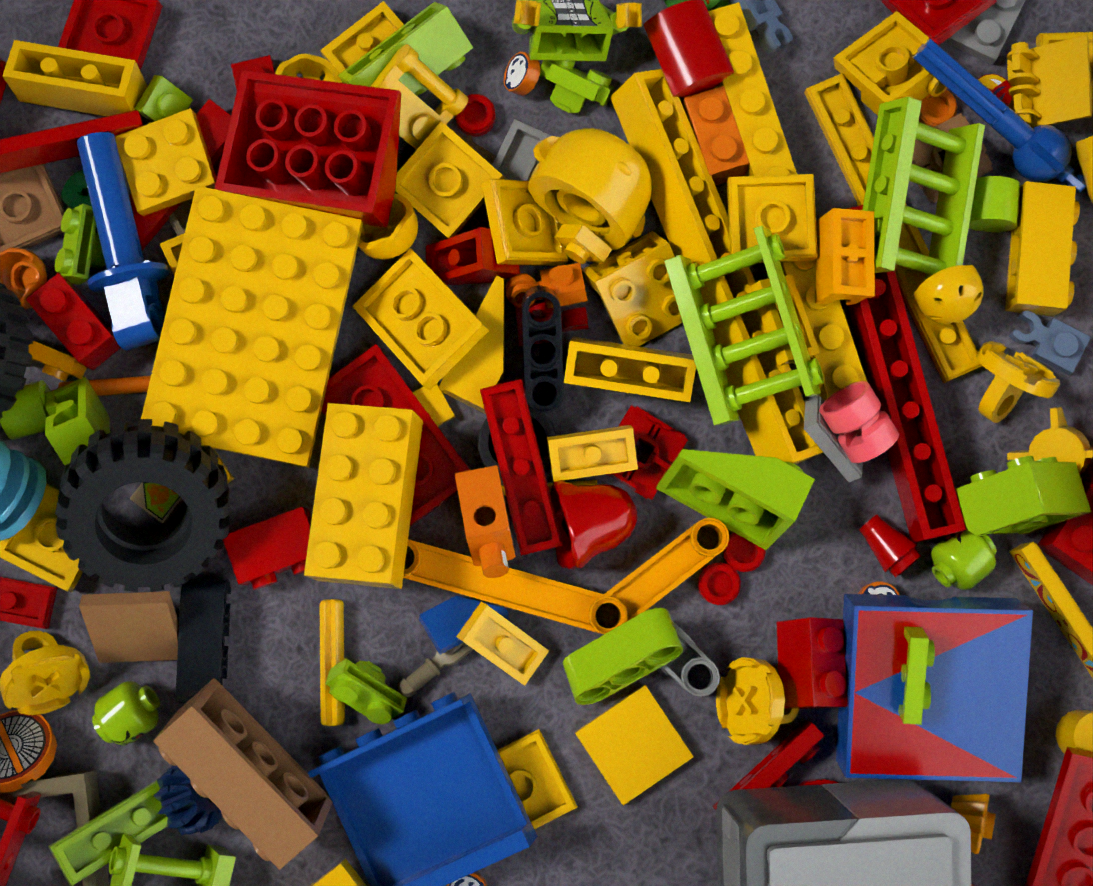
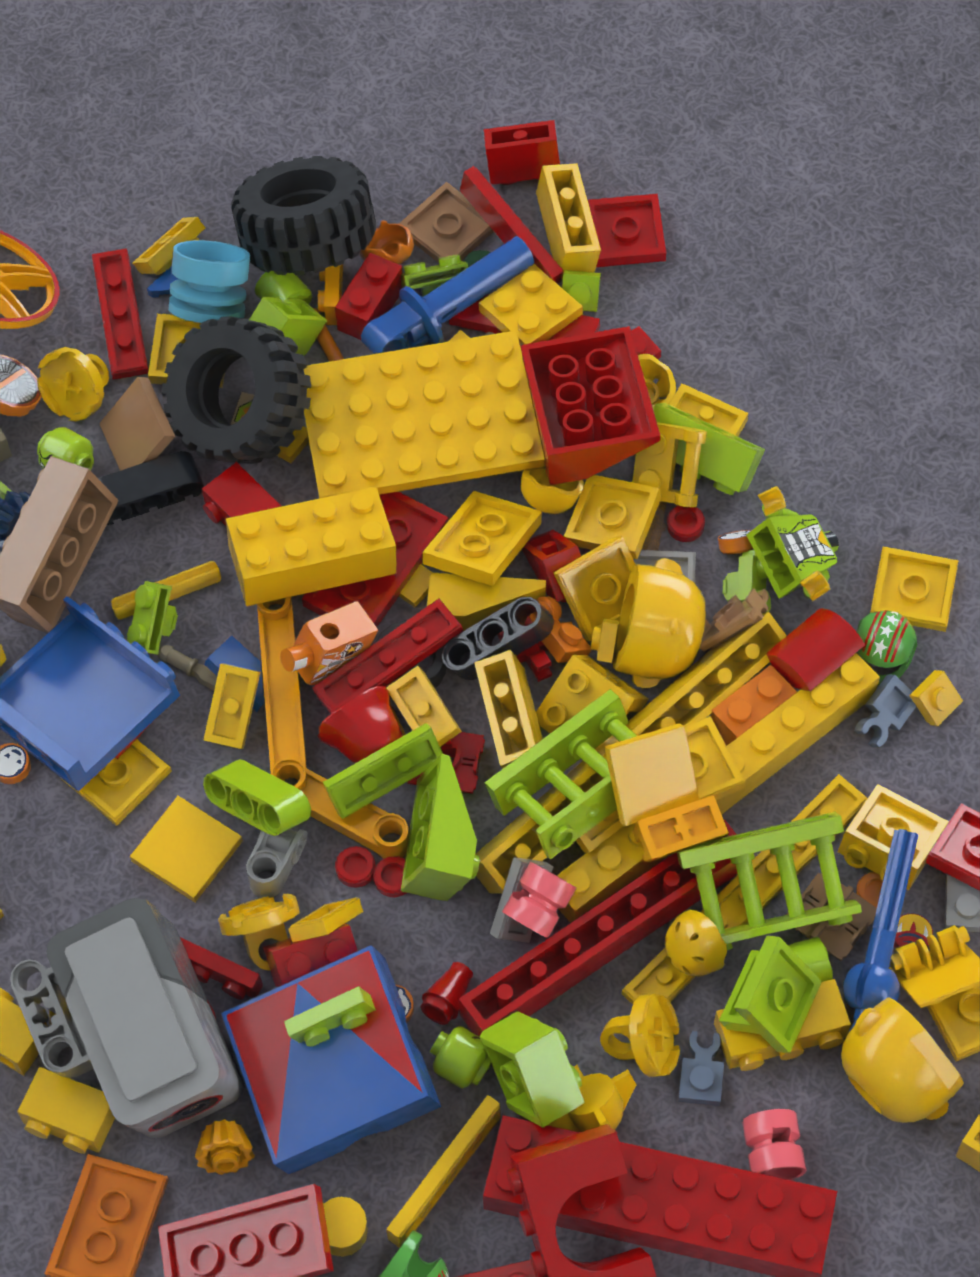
camera: 70 degrees right, 20 degrees down
none -> yellow tile [288,897,364,942]
none -> lime tile [323,723,443,819]
none -> yellow tile [604,723,699,827]
none -> medium nougat piece [699,588,769,651]
none -> lime bracket [719,936,822,1053]

